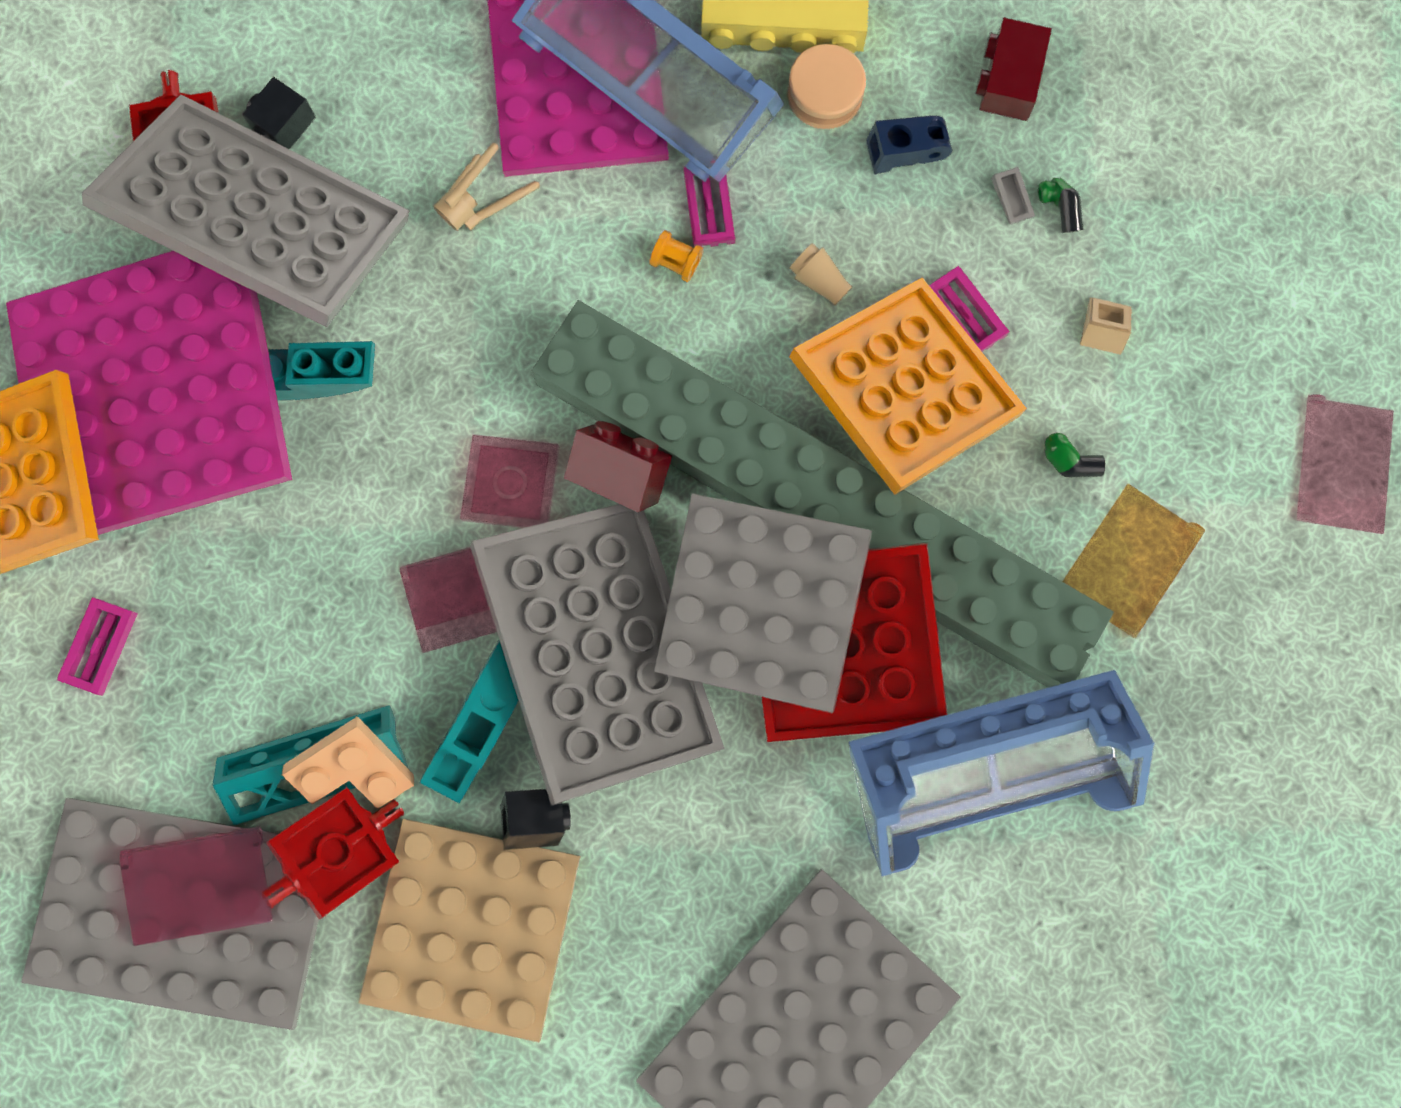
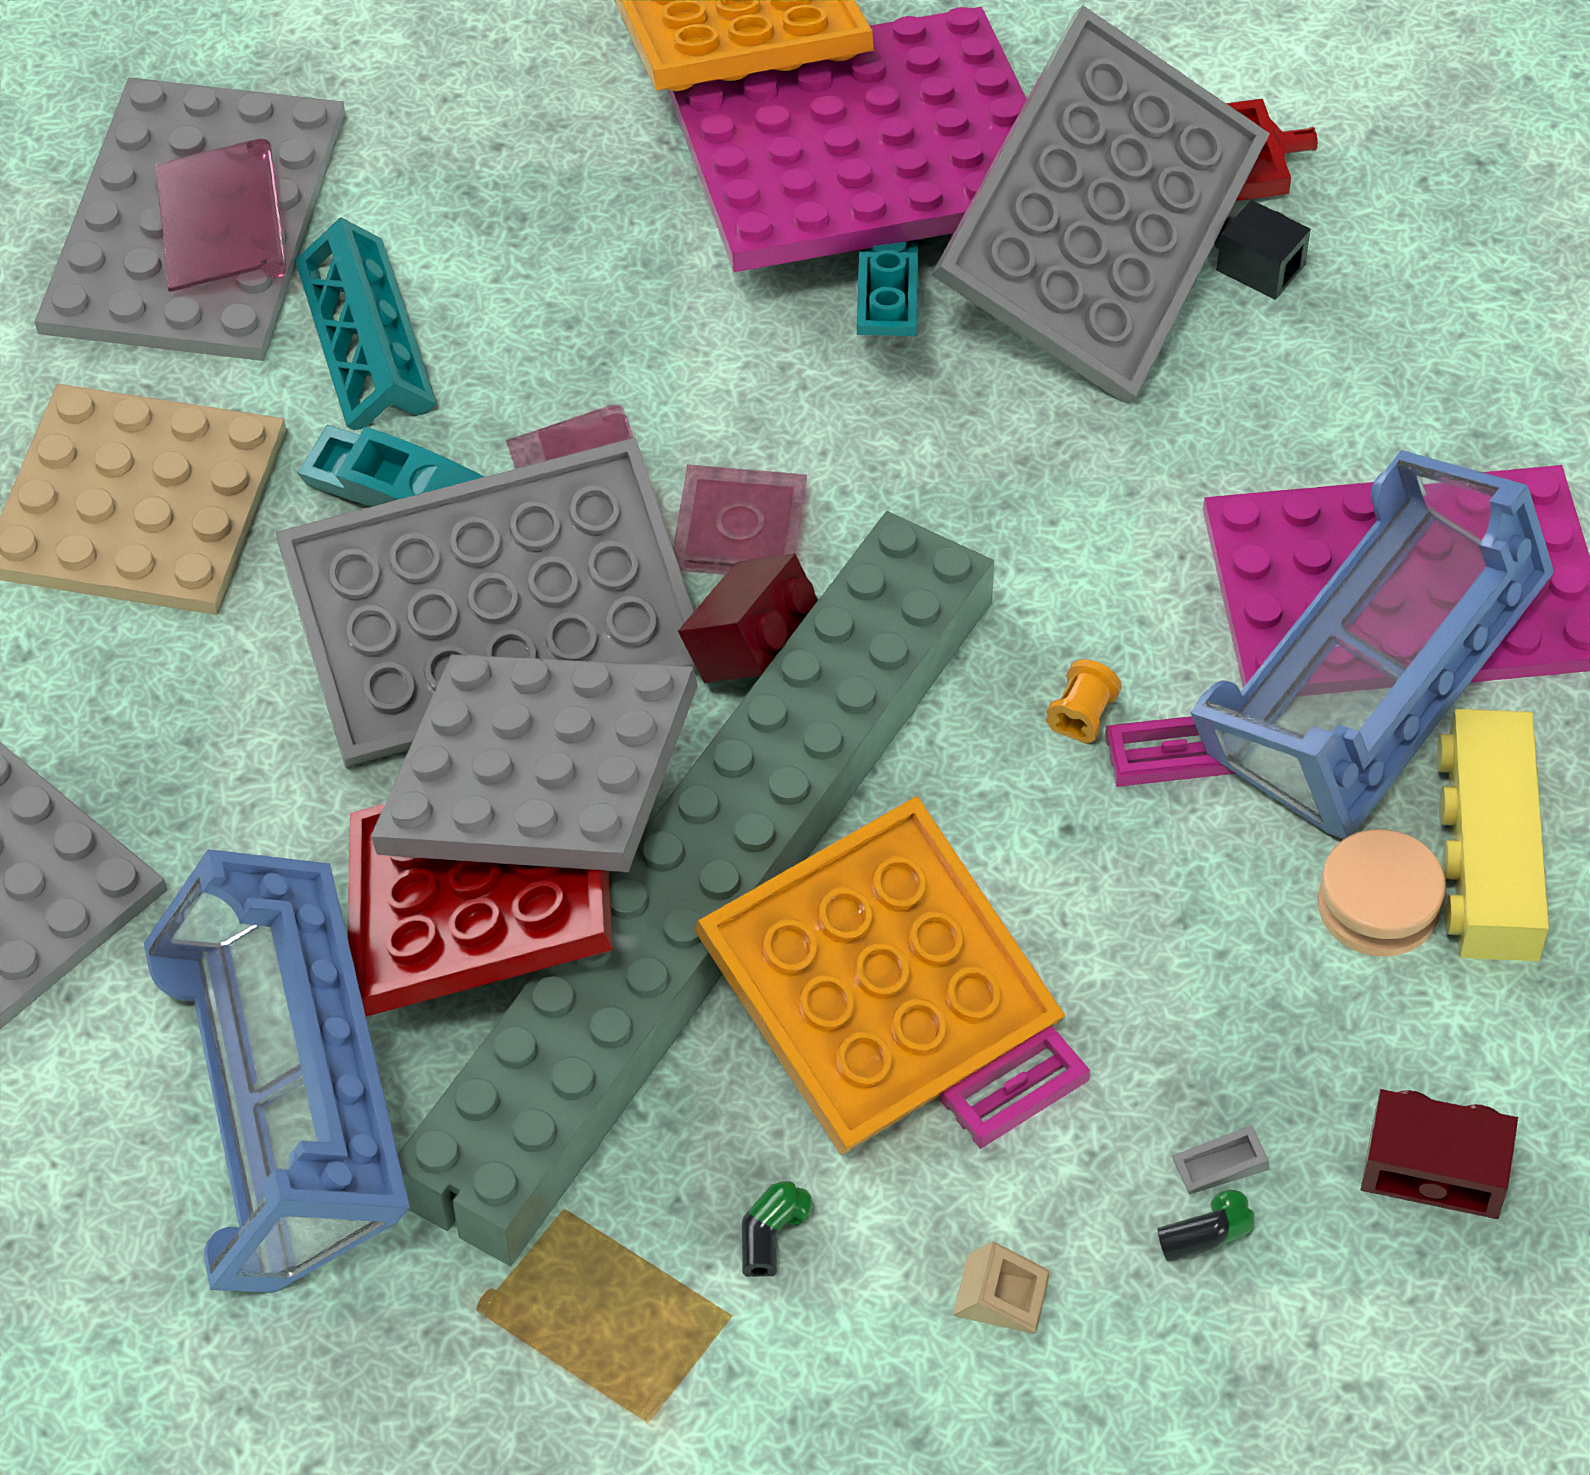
camera: 90 degrees right, 25 degrees down
dark pink tile [57,597,138,696] -> none
red plate [260,787,404,920] -> none
light nougat plate [282,716,414,809] -> none
tan plant [433,143,540,231] -> none
black brick [500,789,571,850] -> none
tan cone [790,243,852,305] -> none
dark blue leg [866,115,952,174] -> none

